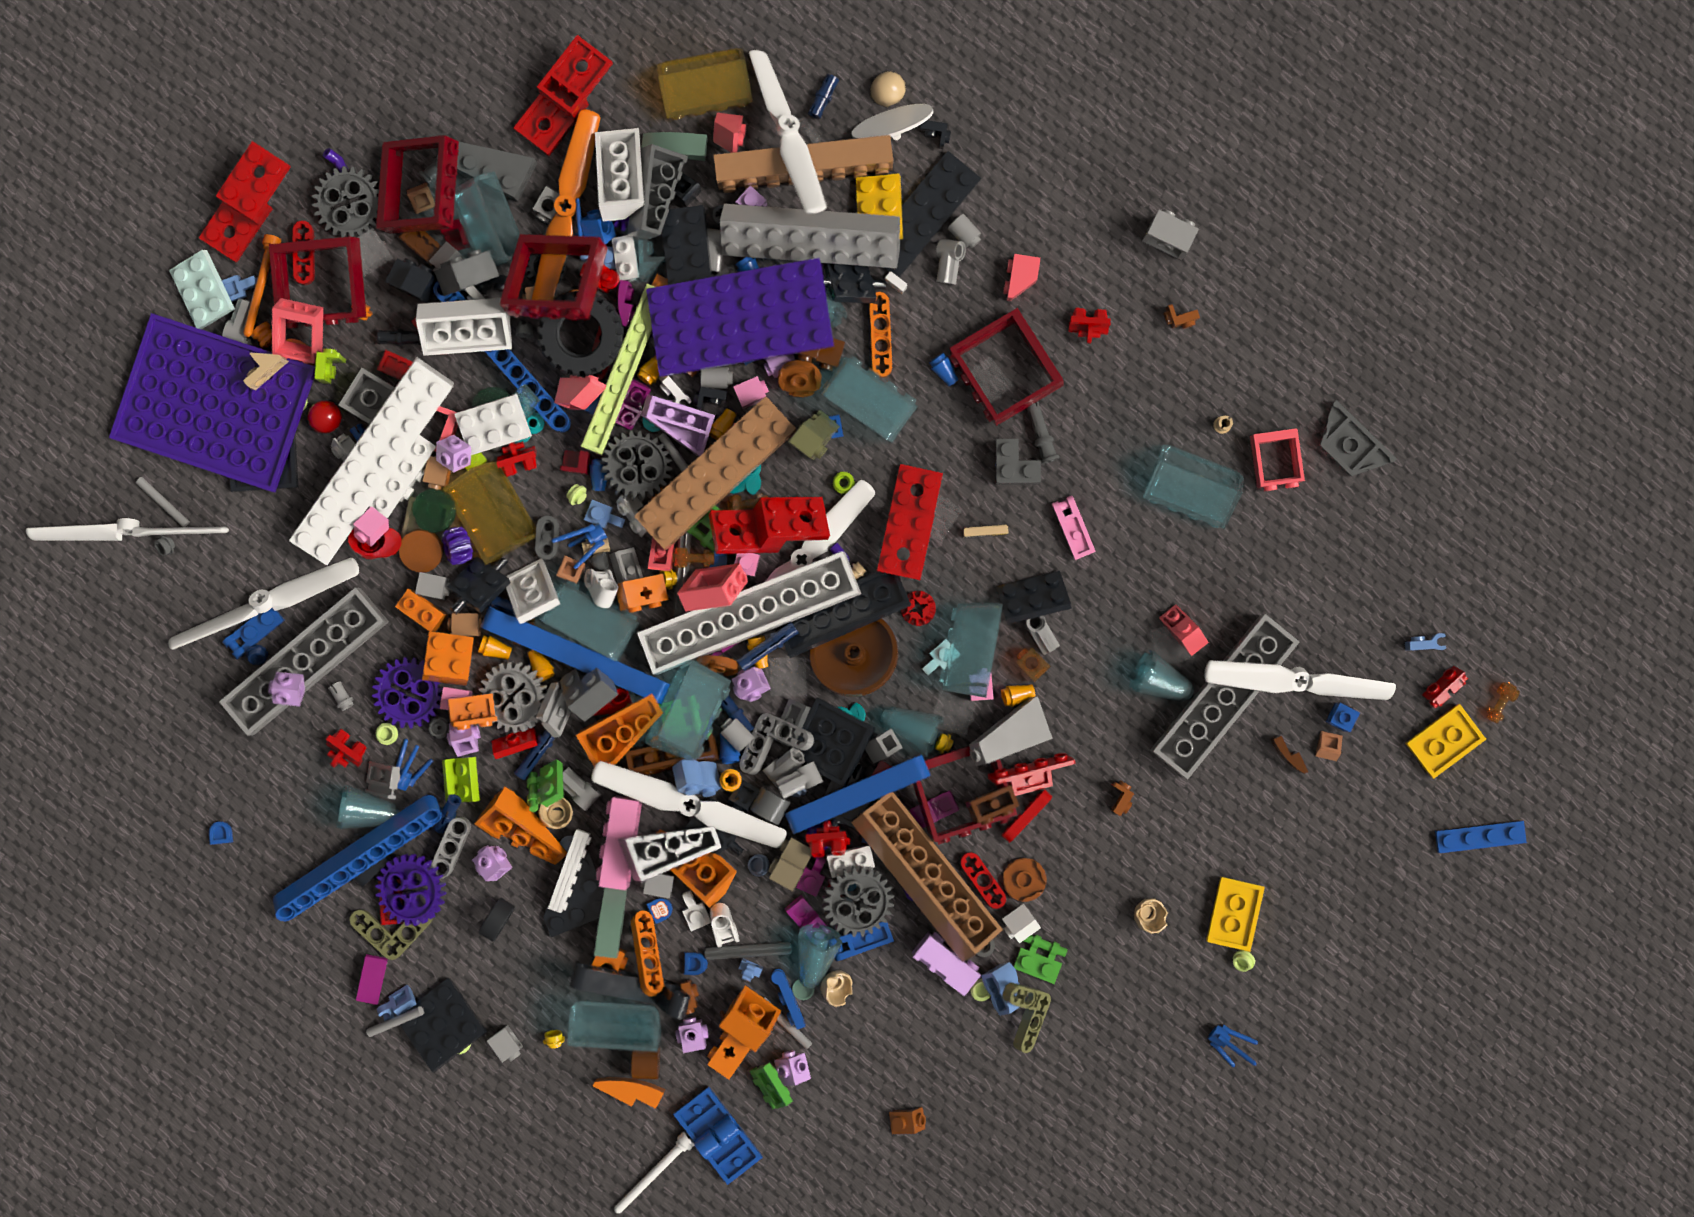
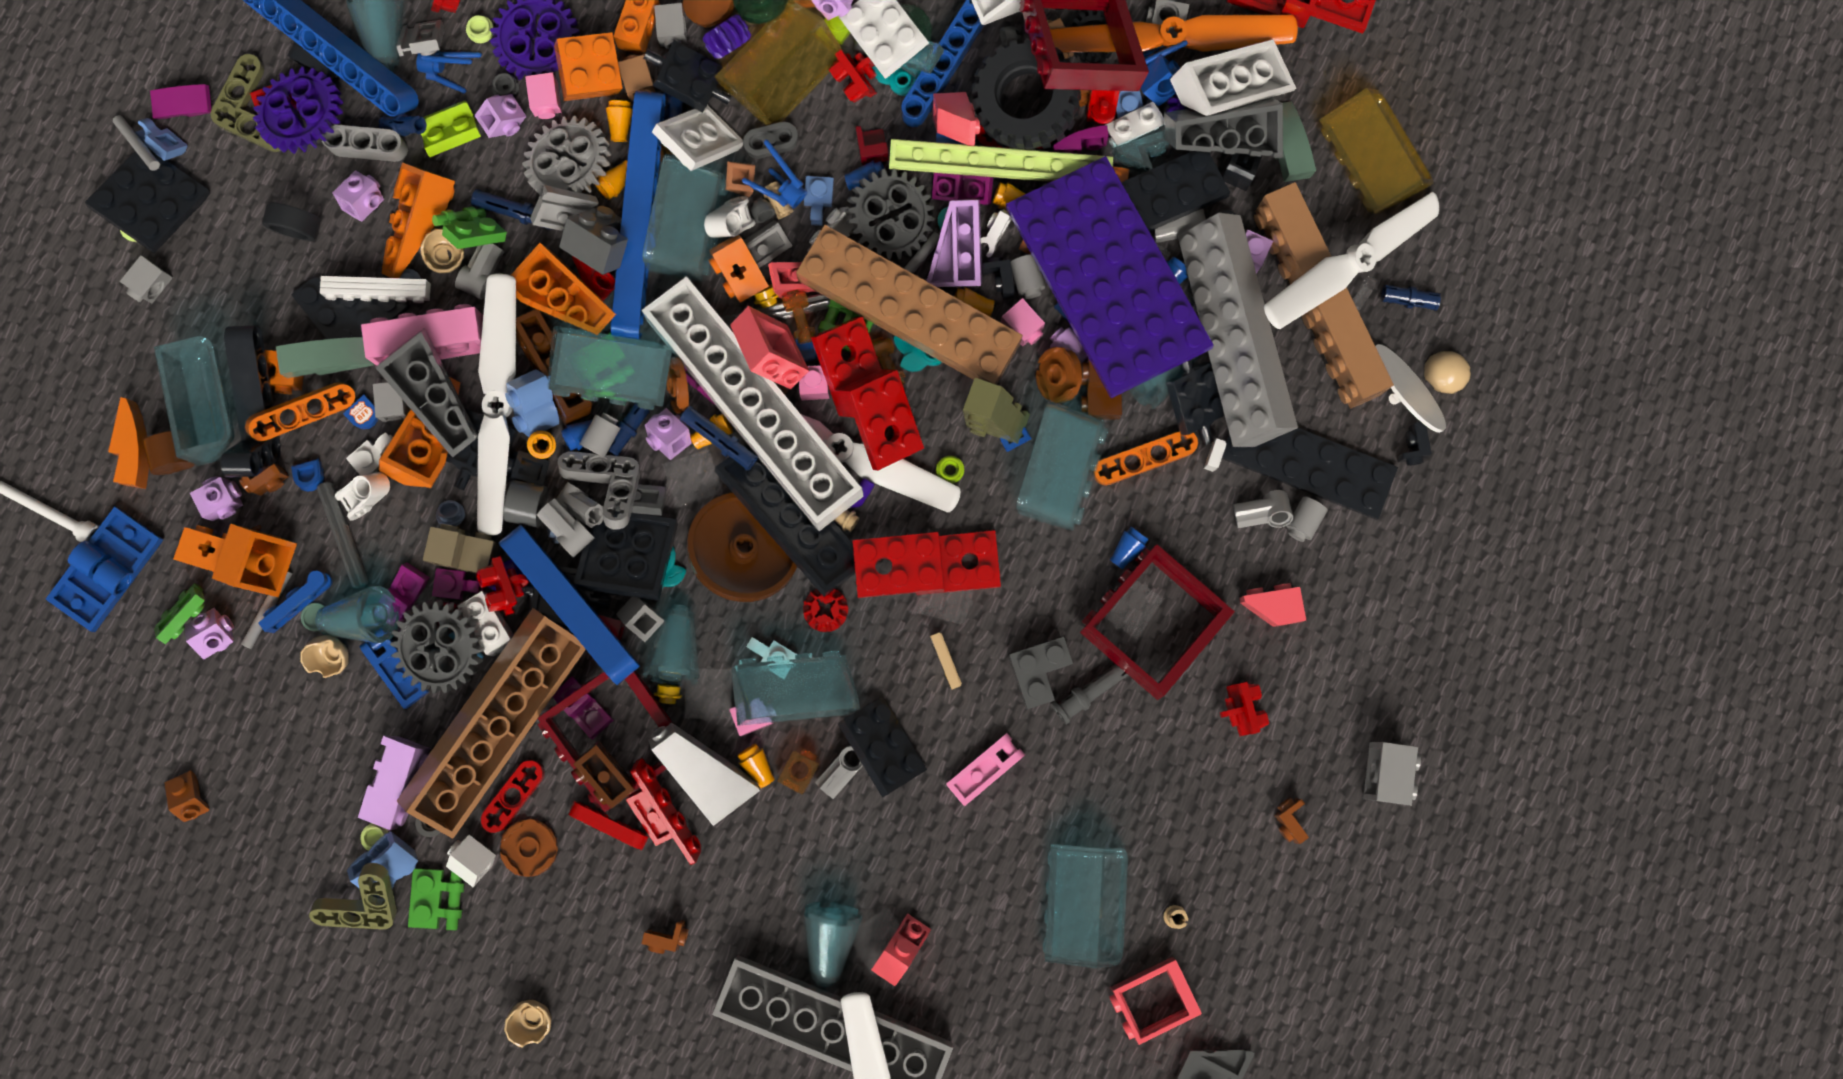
camera: 75 degrees right, 5 degrees down
orange bracket [447,693,498,730] -> none
red plate [492,727,537,759] -> none
yellow plate [543,1030,565,1048] -> none
yellowish green plate [566,484,587,505] -> none
coral slope [713,113,746,153] -> none
medium blue plate [739,958,763,982] -> none
yellow plate [856,174,903,239] -> none

